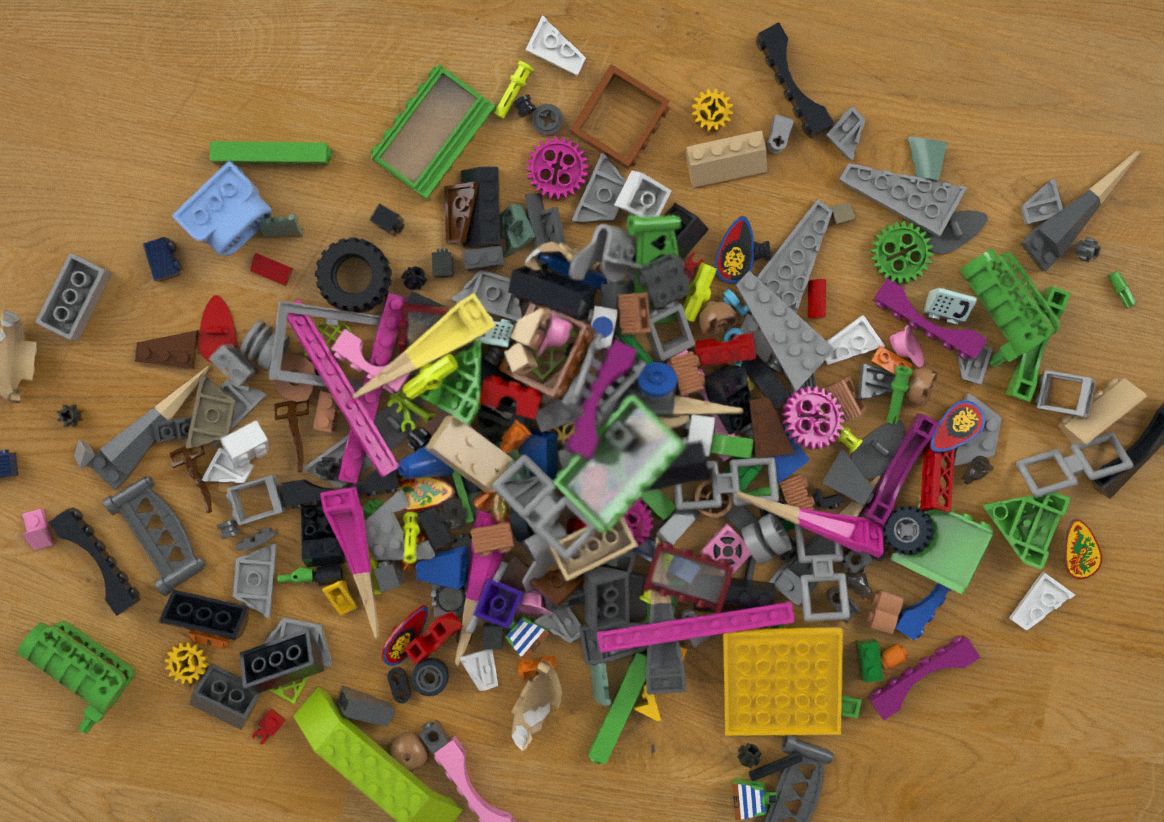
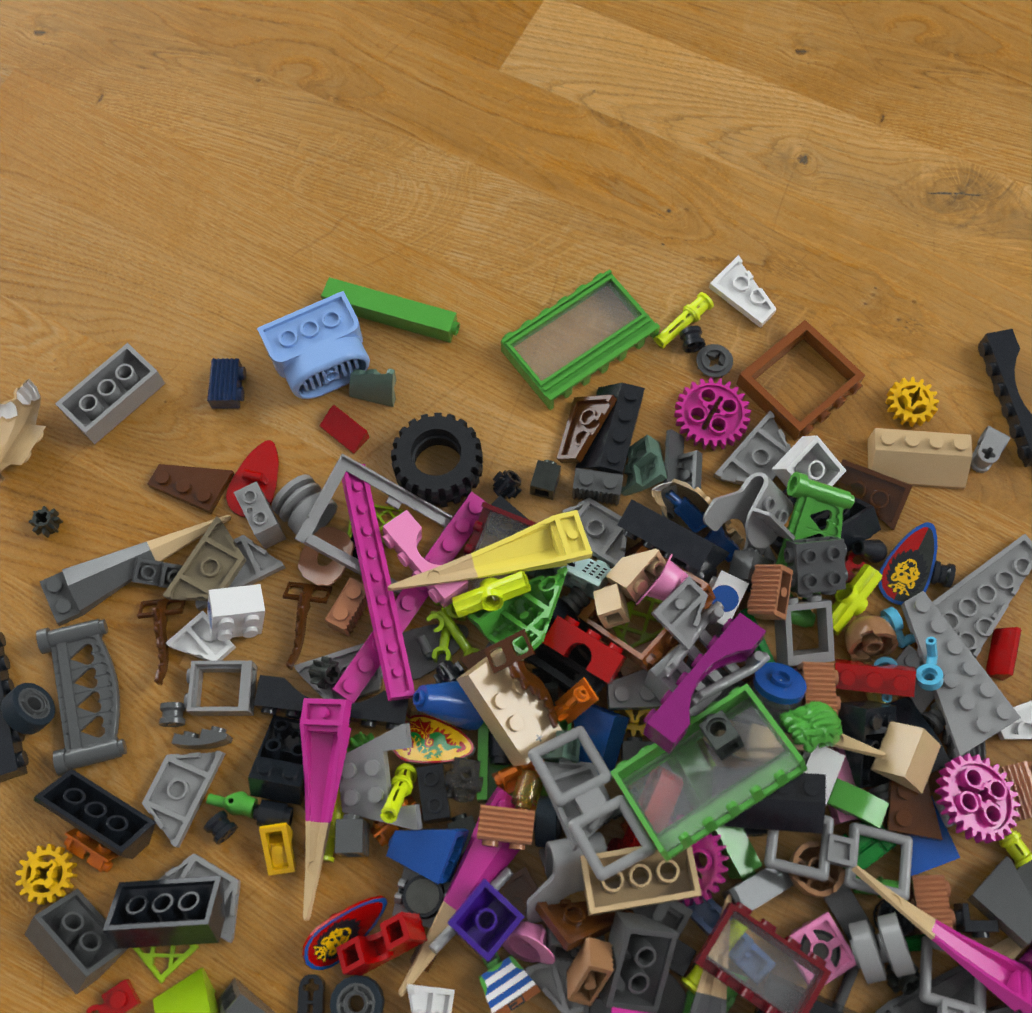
camera: 20 degrees right, 20 degrees down
light grey slope [74,439,95,468] -> none
black brick [370,203,405,236] -> none
pearl dark grey brick [483,621,503,650] -> none
none -> black wheel [1,683,56,735]
none -> black wheel [203,810,238,845]
none -> reddish brown piece [484,629,558,729]
none -> medium nougat brick [567,937,614,1006]
none -> light grey wing [651,576,708,650]
none -> bright green hair [779,701,842,753]
none -> reddish brown wing [836,459,913,530]
none -> black cone [852,539,887,563]
none -> tan slope [870,721,941,794]
none -> medium azure plate [916,636,944,691]

